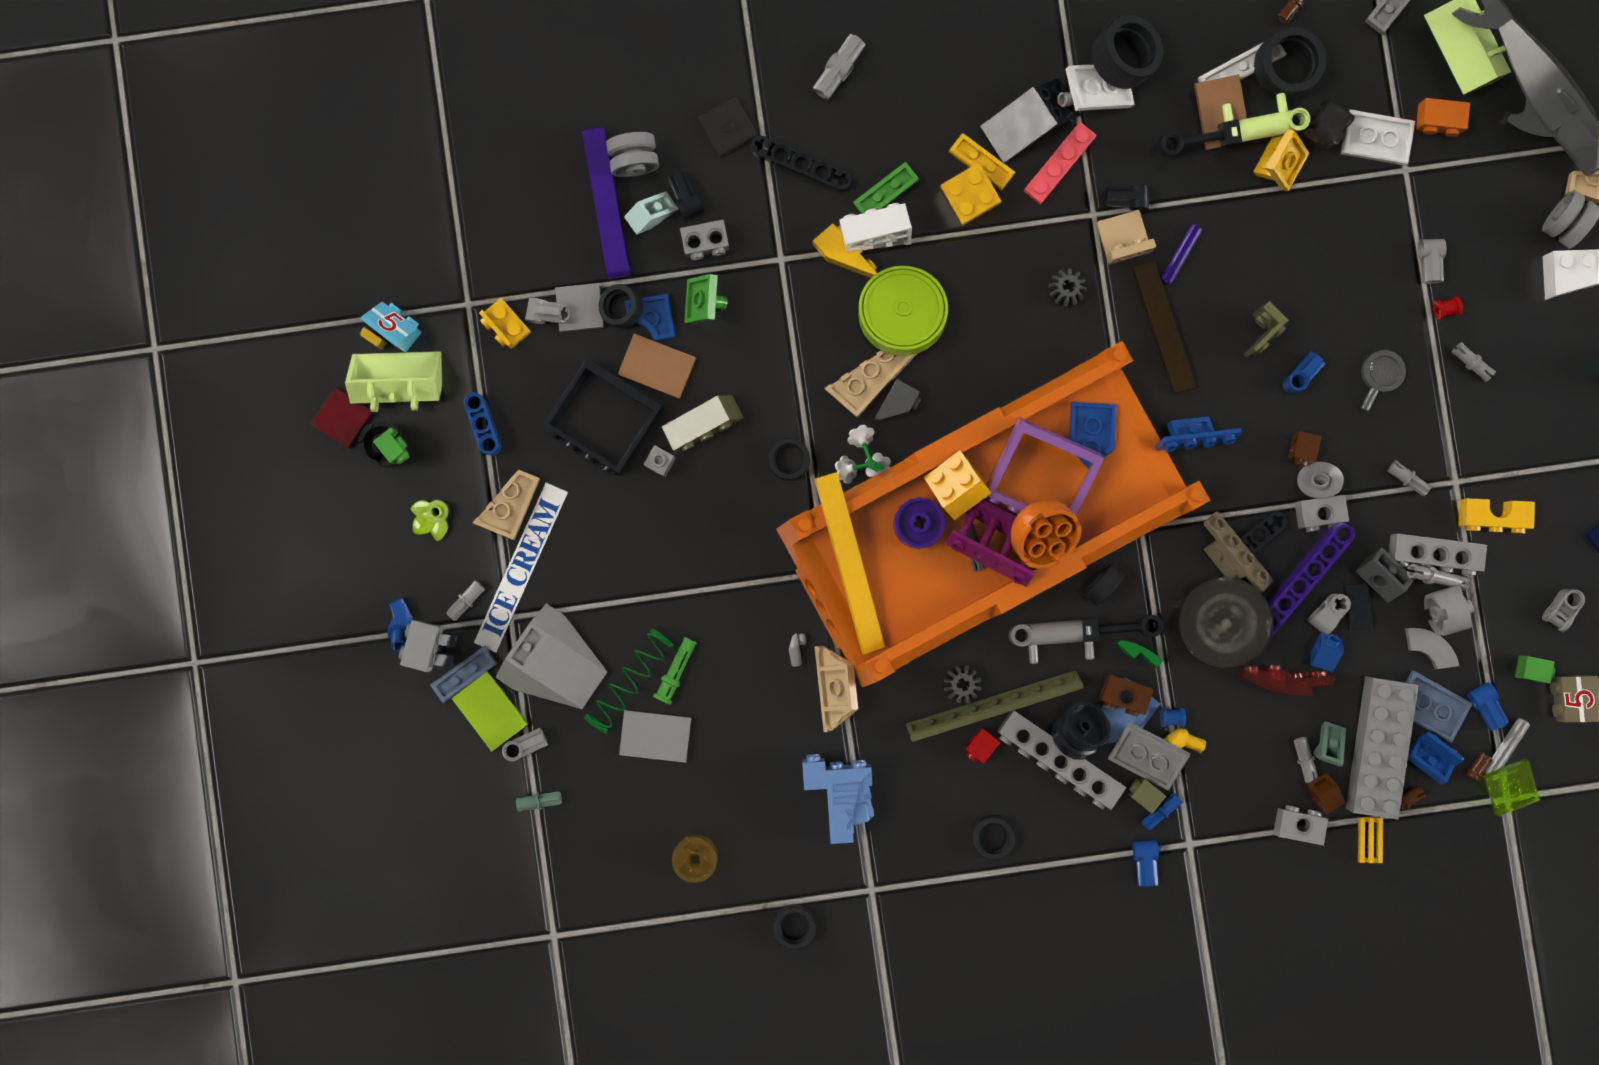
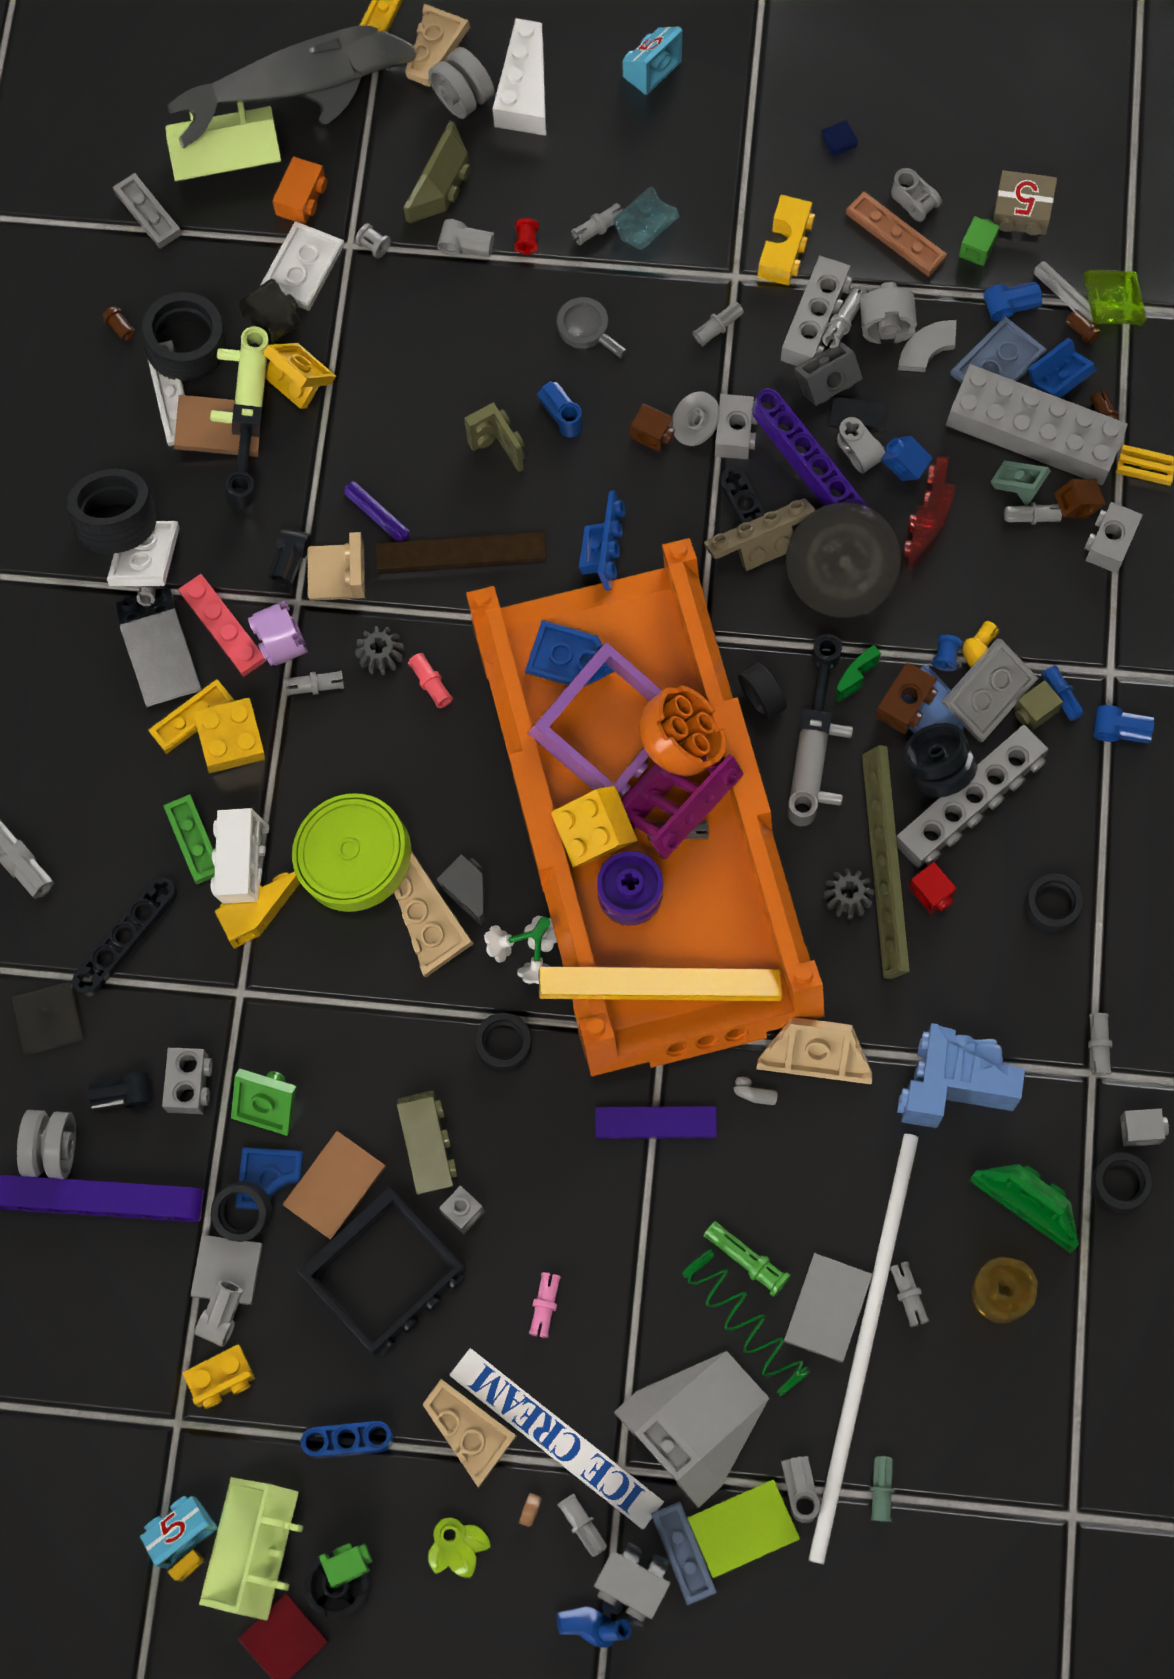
camera: 75 degrees left, 15 degrees down
light aqua slope [624,191,678,234] -> none
none -> lavender brick [248,600,308,666]
none -> light grey pin [285,670,344,696]
none -> light grey bush [355,223,391,258]
none -> olive wedge [404,121,471,223]
none -> coral pin [408,653,453,708]
none -> medium nougat tile [519,1493,541,1527]
none -> bright pink pin [529,1272,561,1338]
none -> dark purple tile [595,1106,717,1139]
none -> clear light blue bracket [613,187,680,250]
none -> white piece [808,1134,919,1564]
none -> nougat tile [846,191,947,277]
none -> light grey pin [890,1262,929,1327]
none -> green wedge [969,1164,1079,1254]
none -> light grey pin [1088,1013,1113,1076]
none -> light grey brick [1120,1109,1169,1147]

